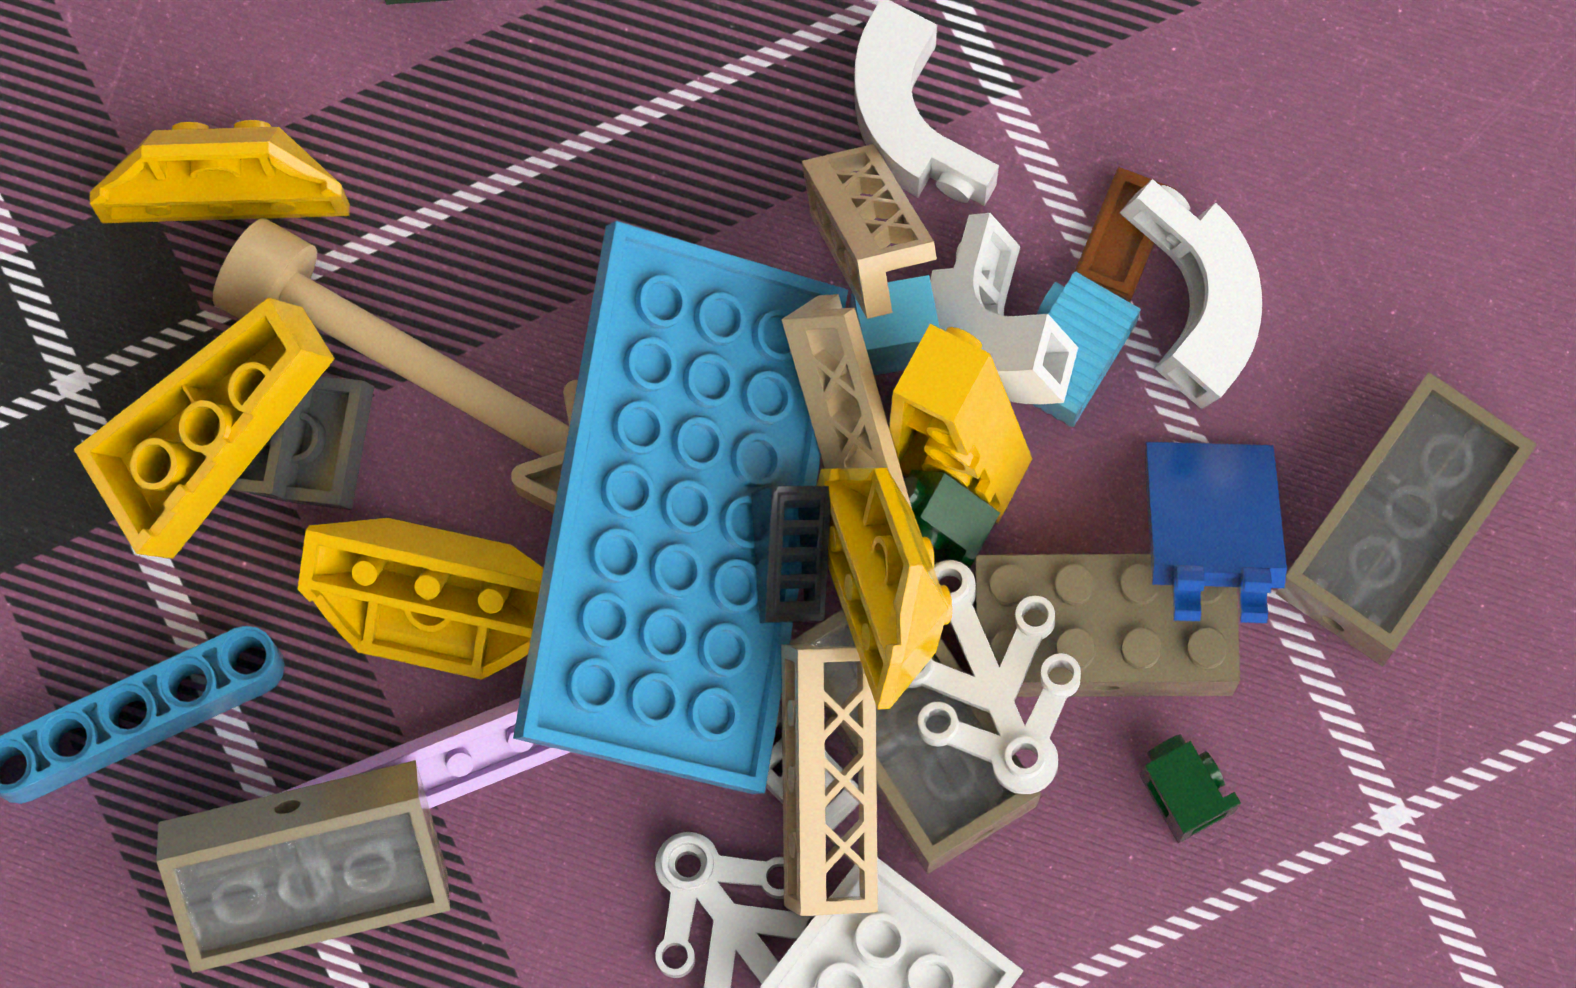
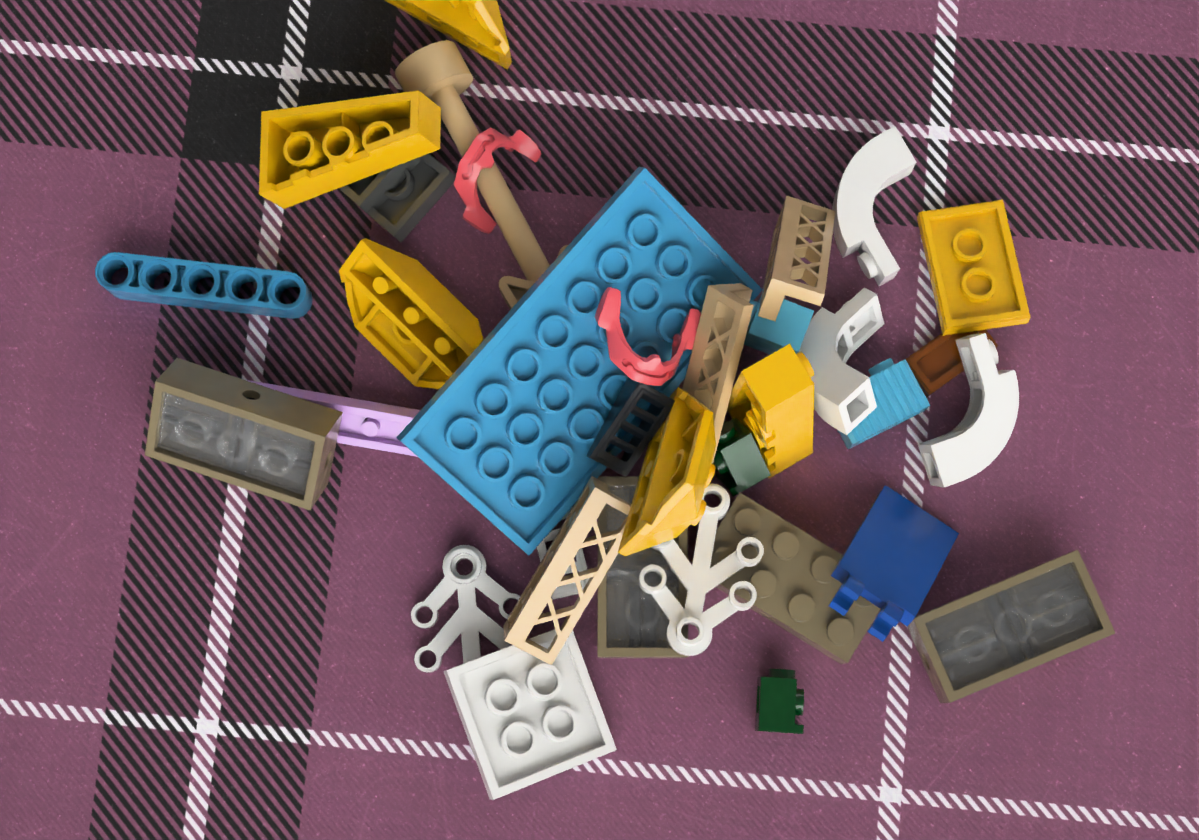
camera: 30 degrees right, 5 degrees up
none -> coral helmet [454,127,541,234]
none -> coral helmet [595,287,701,386]
none -> yellow tile [917,200,1031,336]

